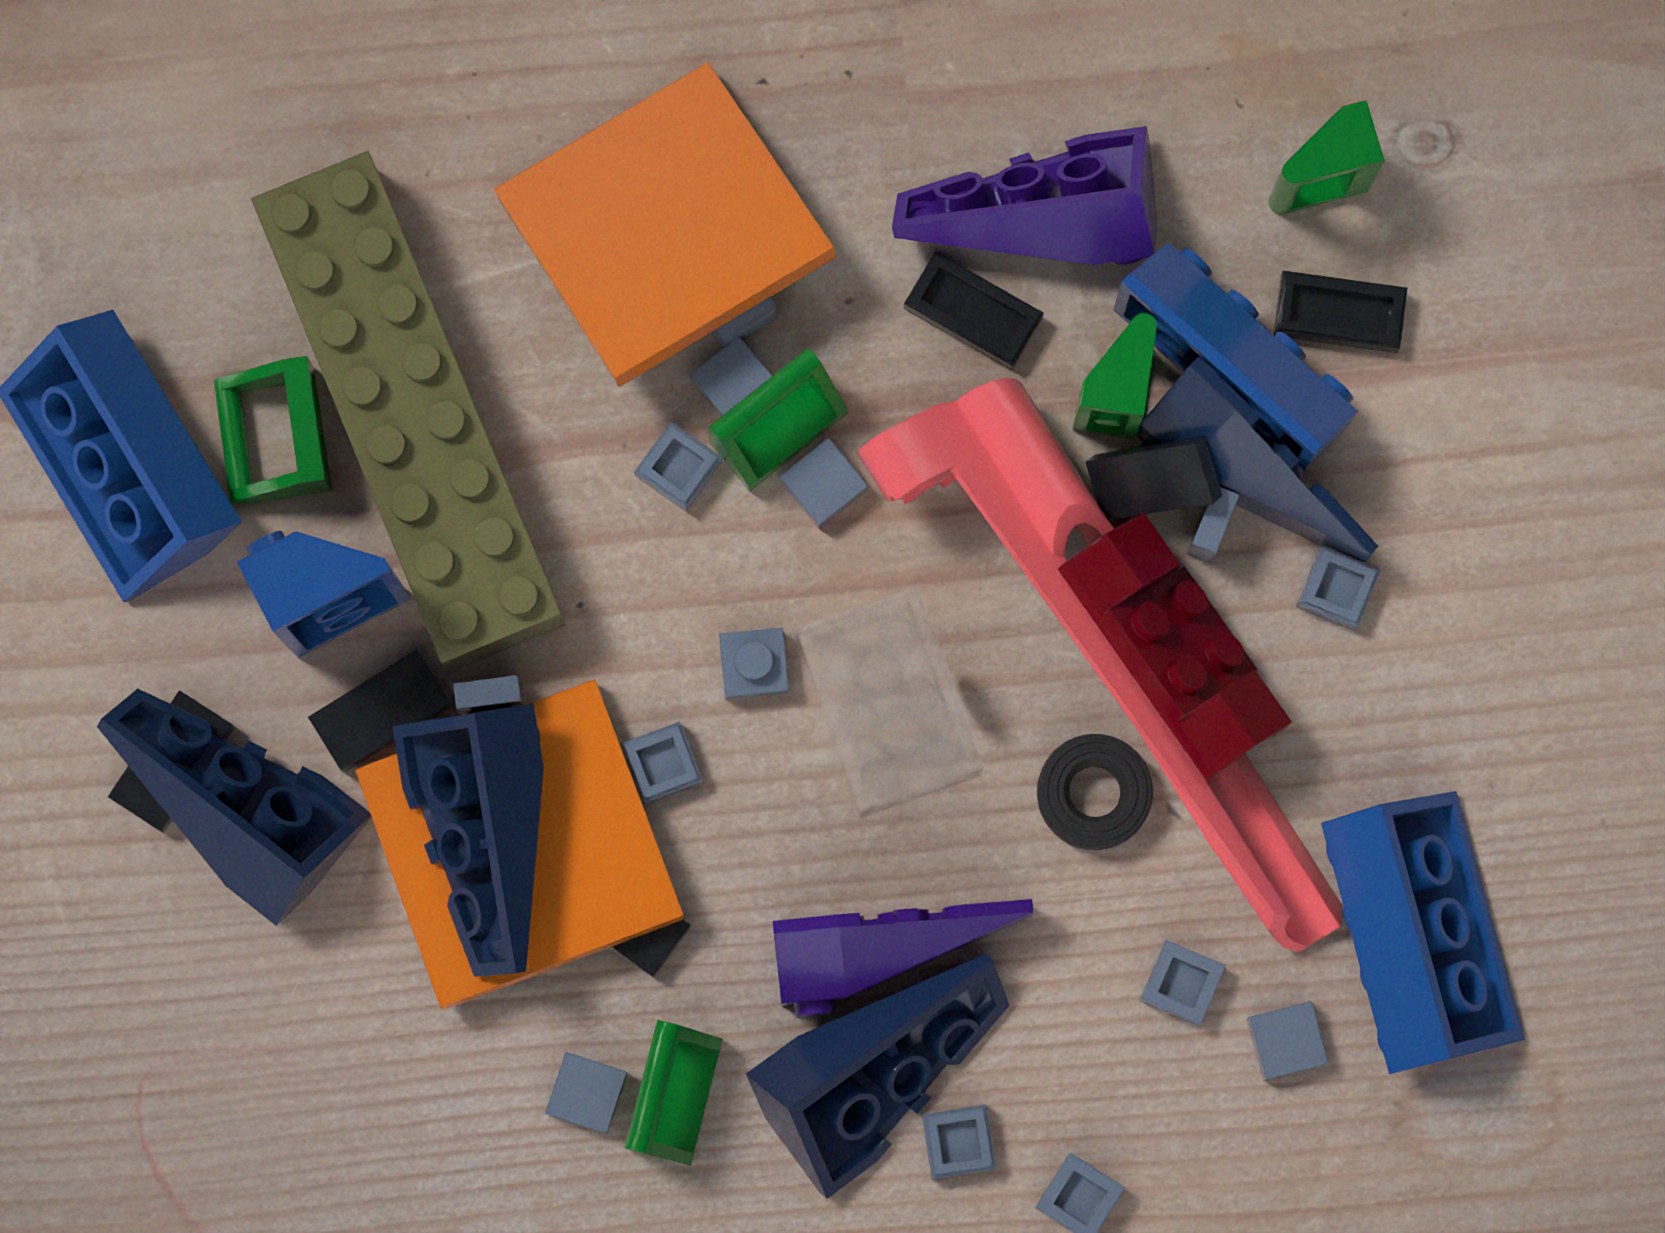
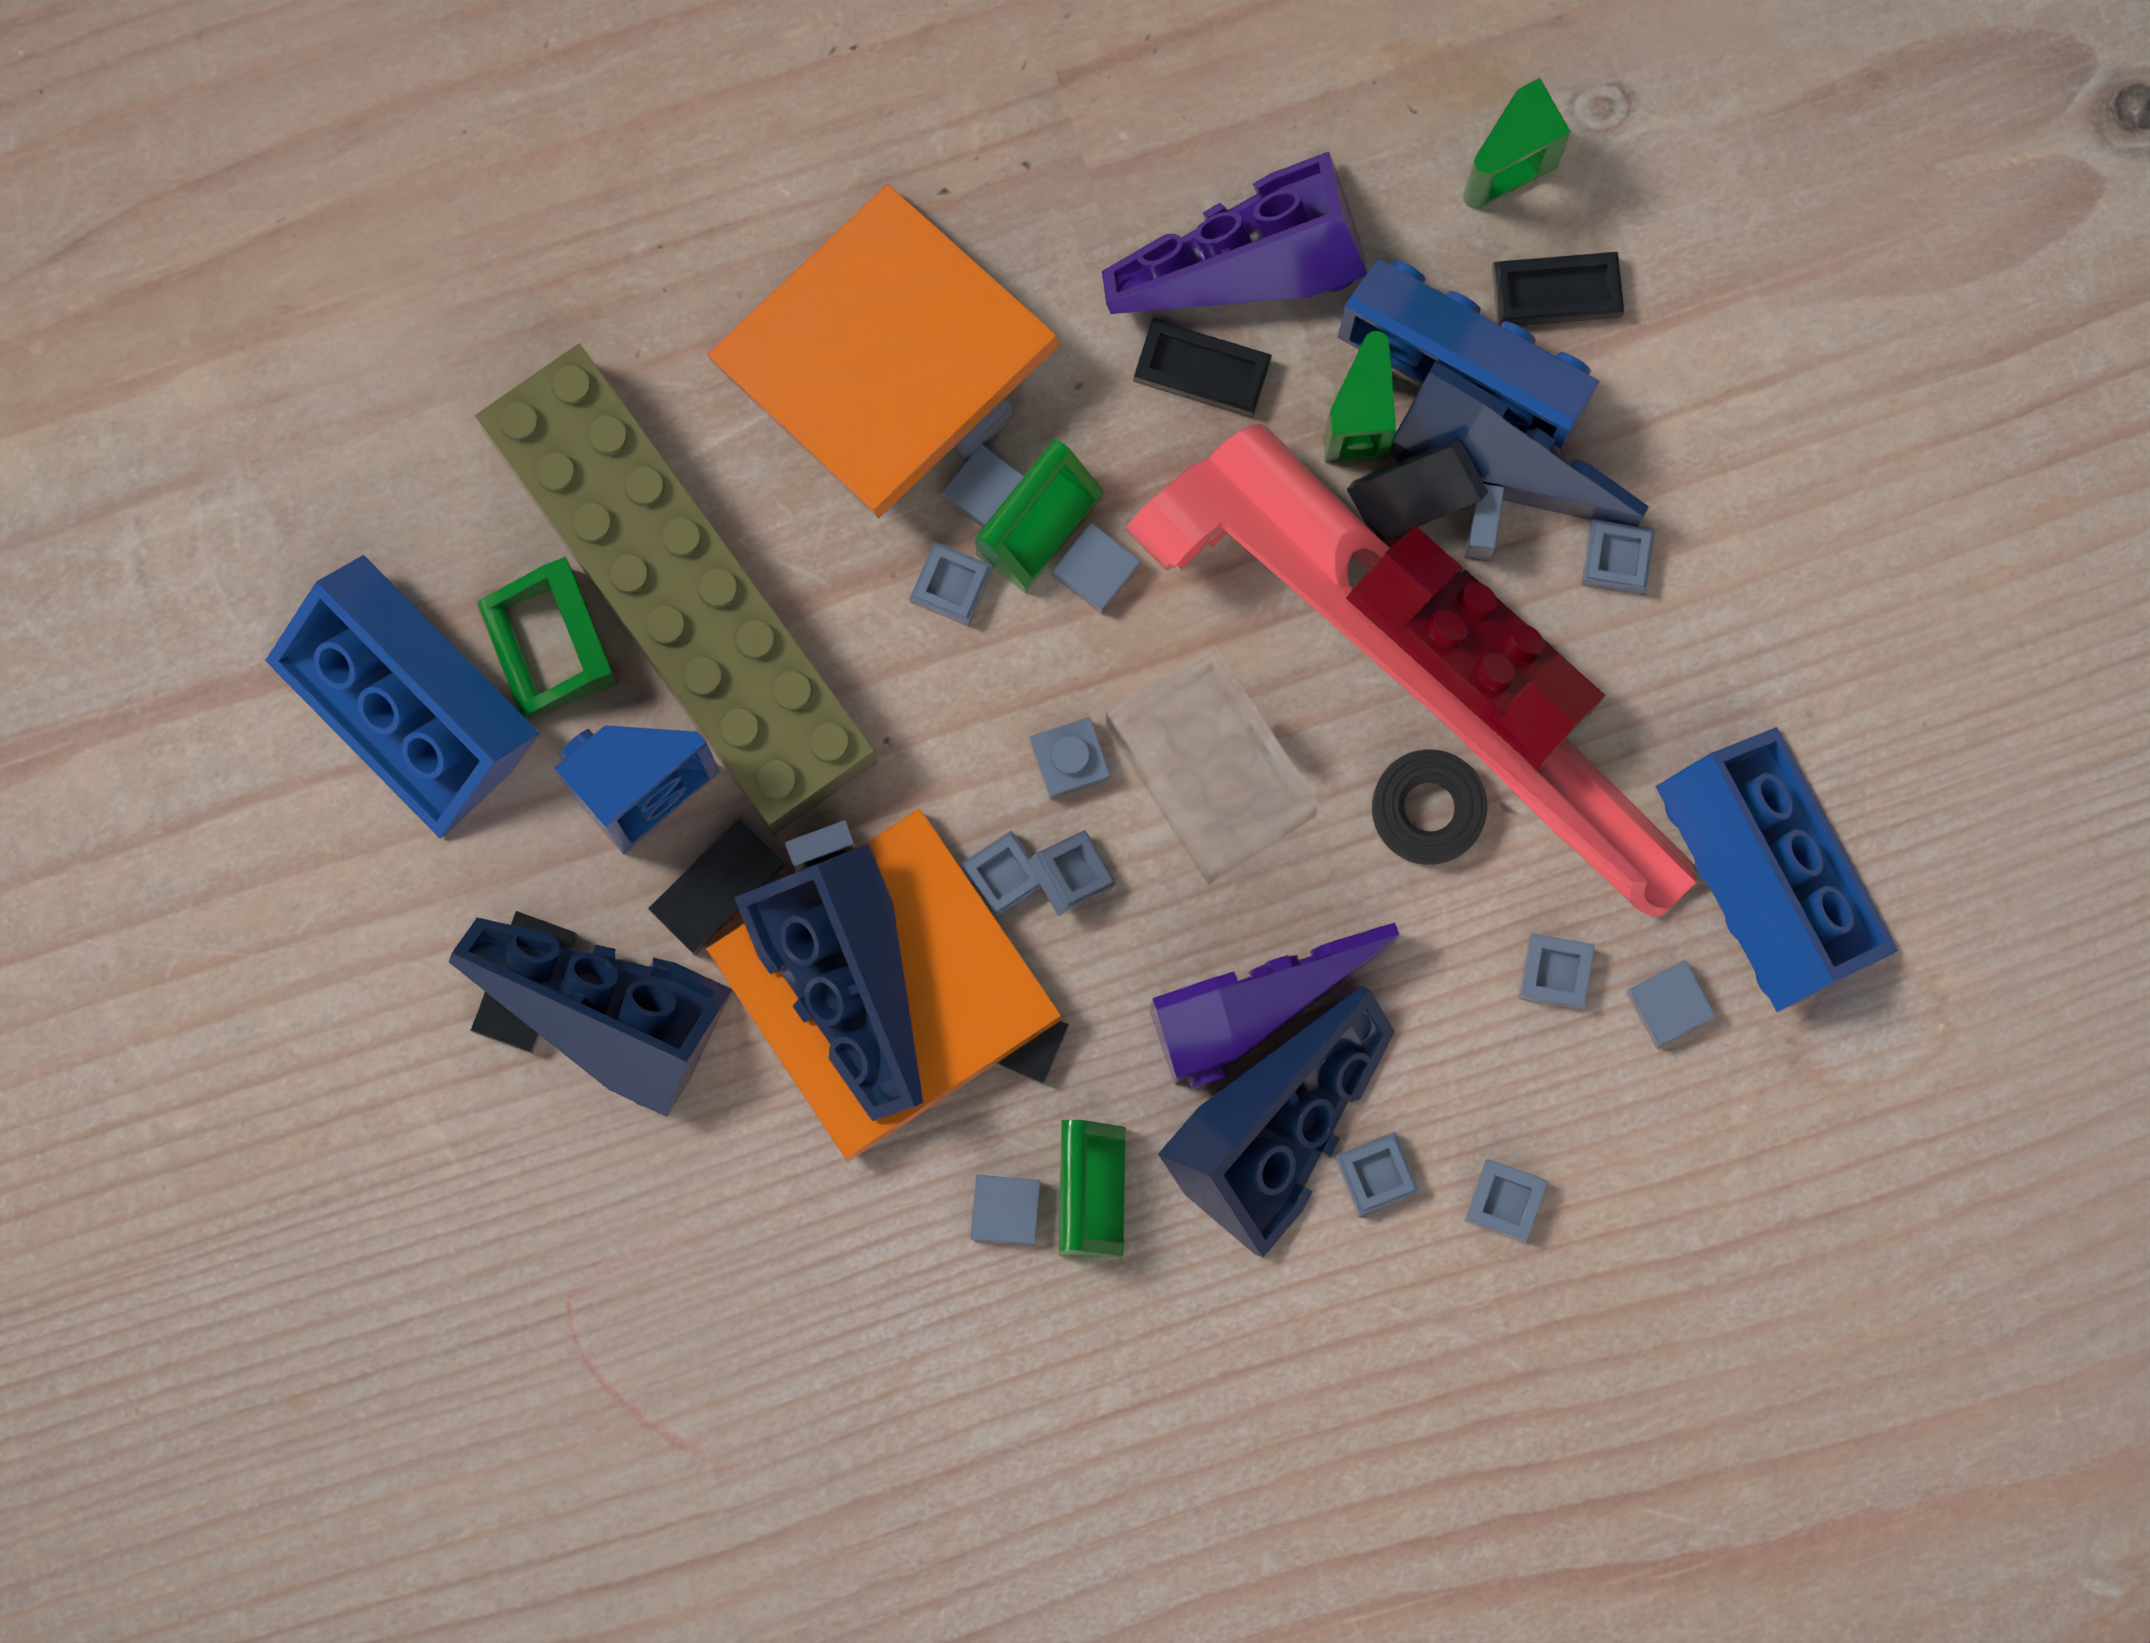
camera: 15 degrees left, 0 degrees up
none -> sand blue tile [1027,830,1117,916]

